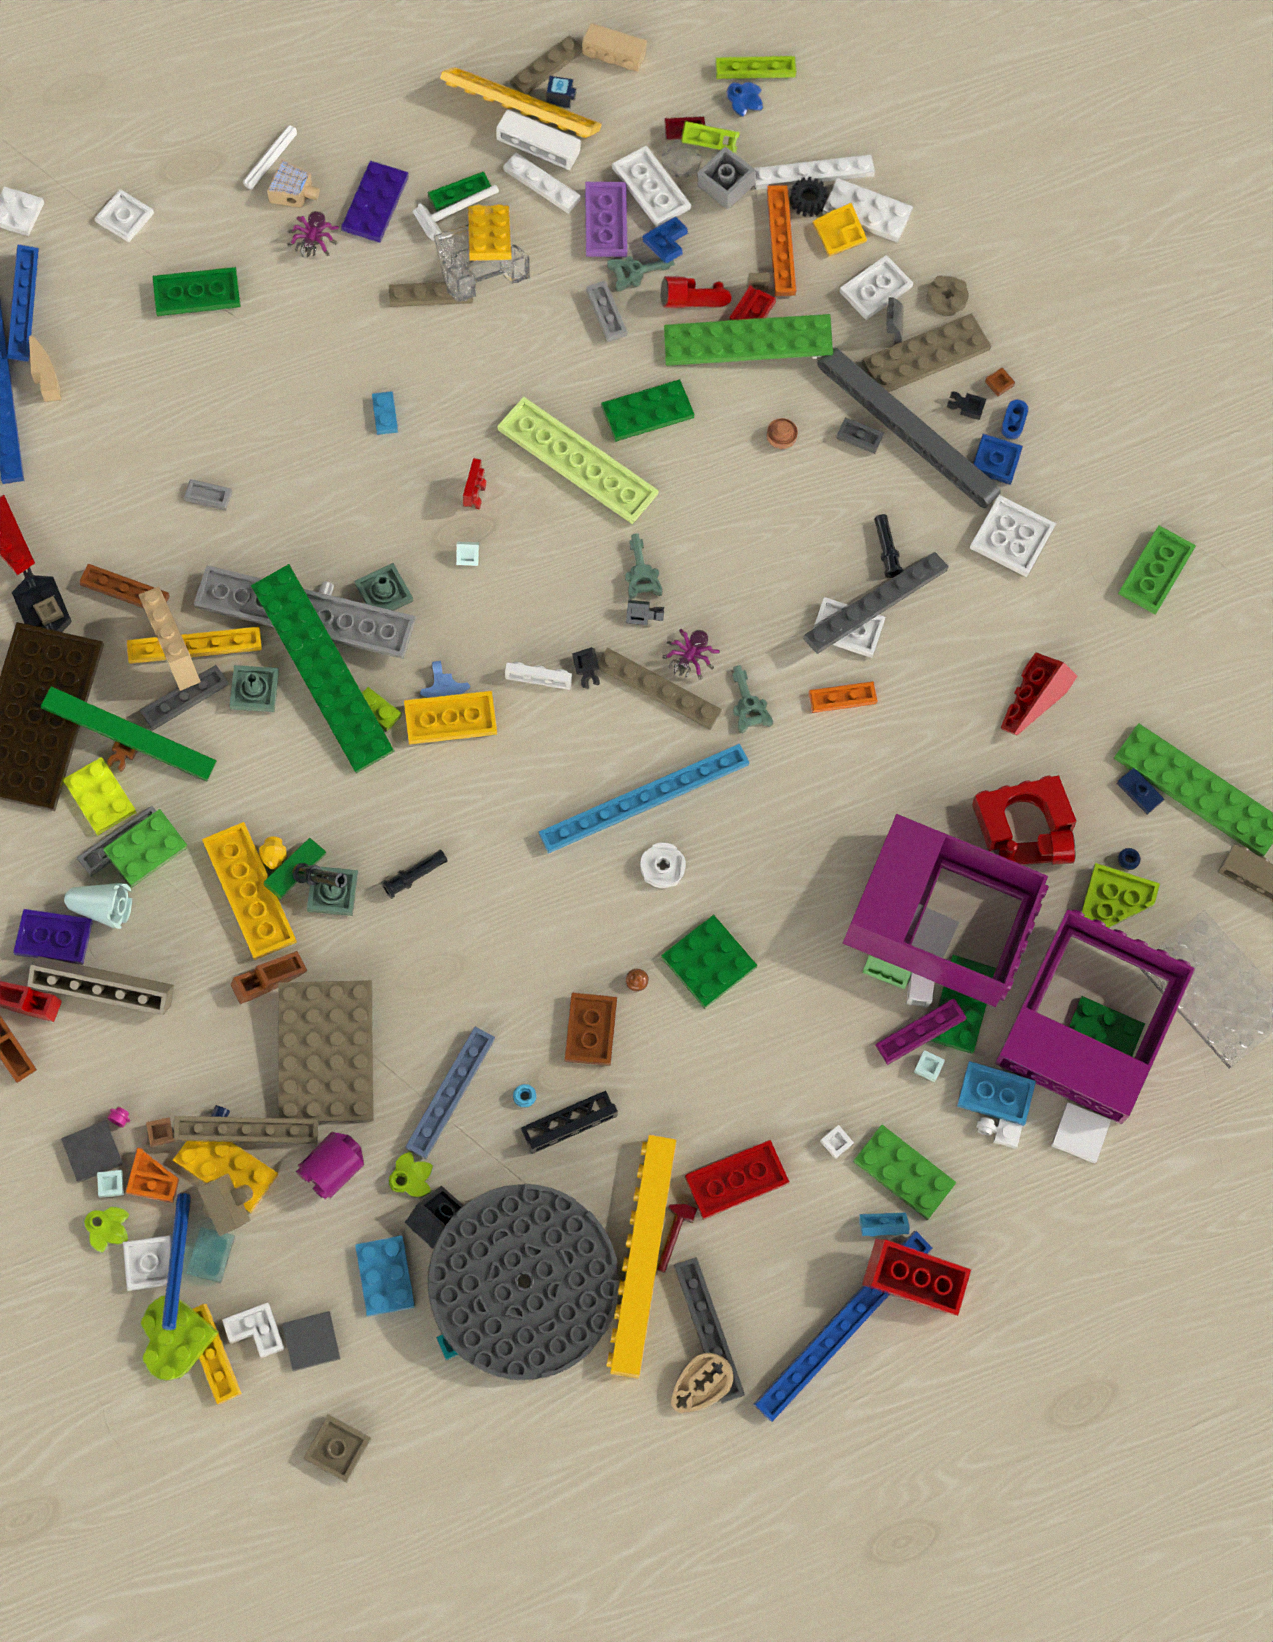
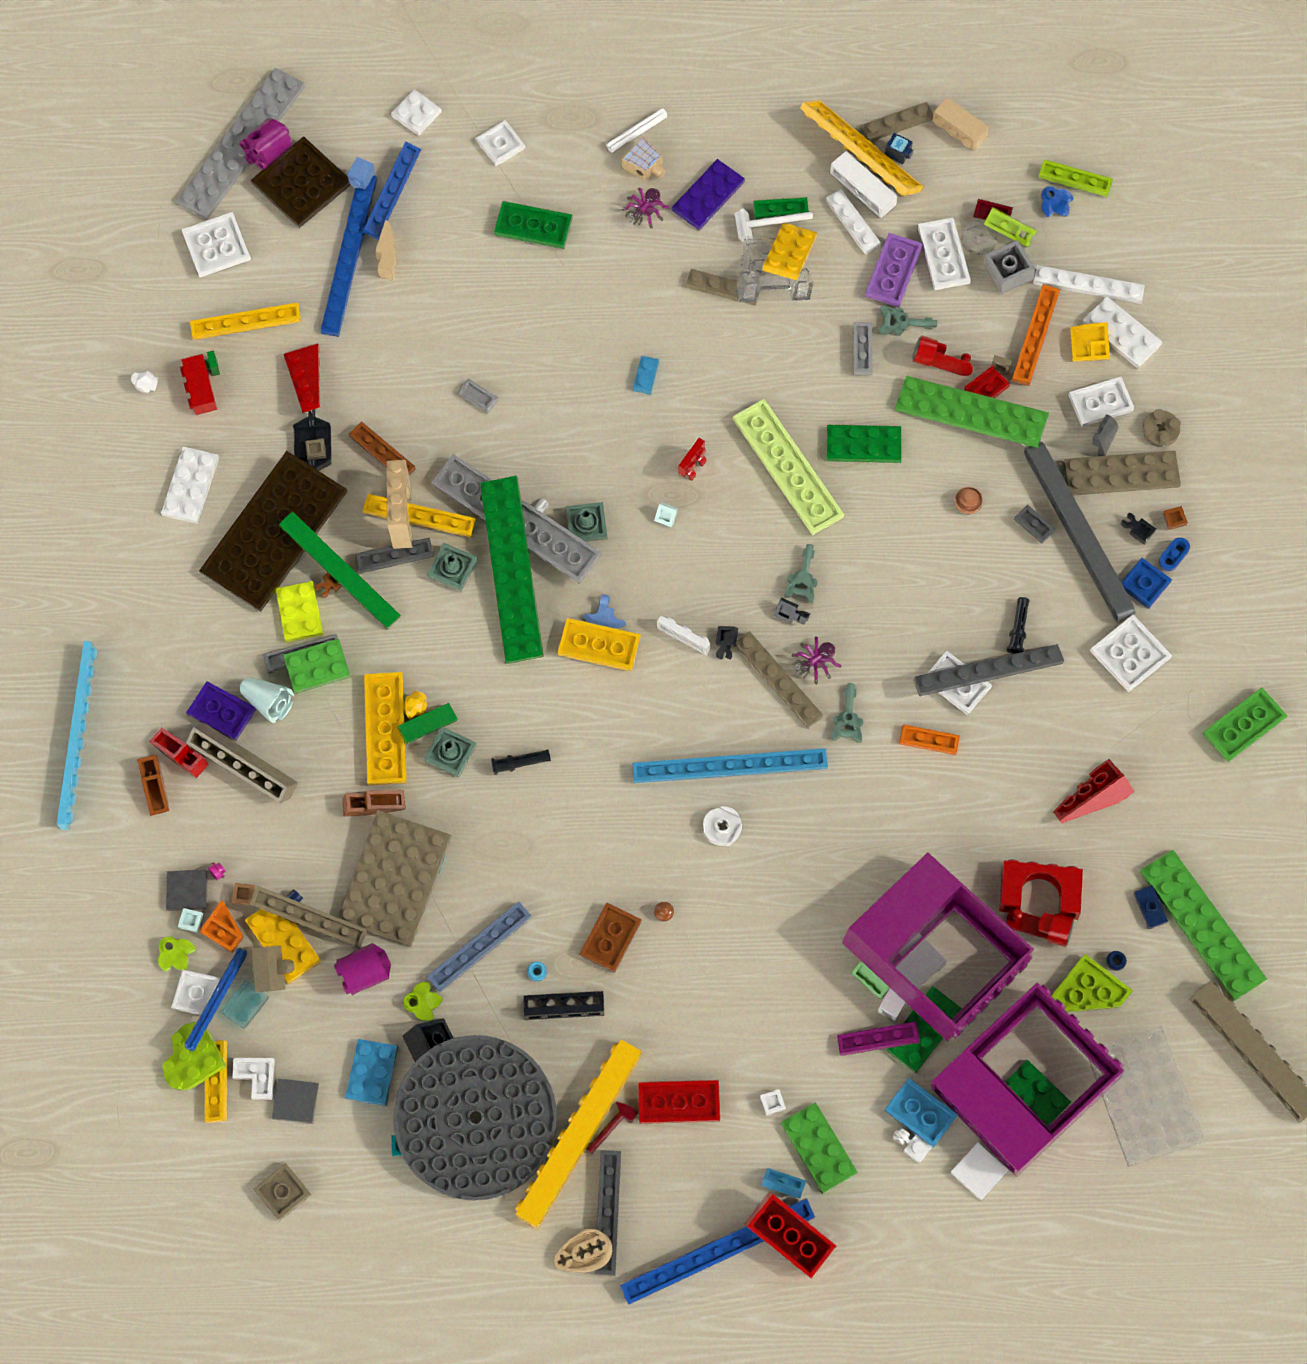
camera: 30 degrees right, 0 degrees up
black pin [292,863,347,888] -> none
lime plate [362,687,402,731] -> none
blue plate [642,217,688,264] -> none
green plate [661,914,758,1009] -> none
black tyre [790,176,828,217] -> none
light aqua plate [913,1050,945,1082] -> none

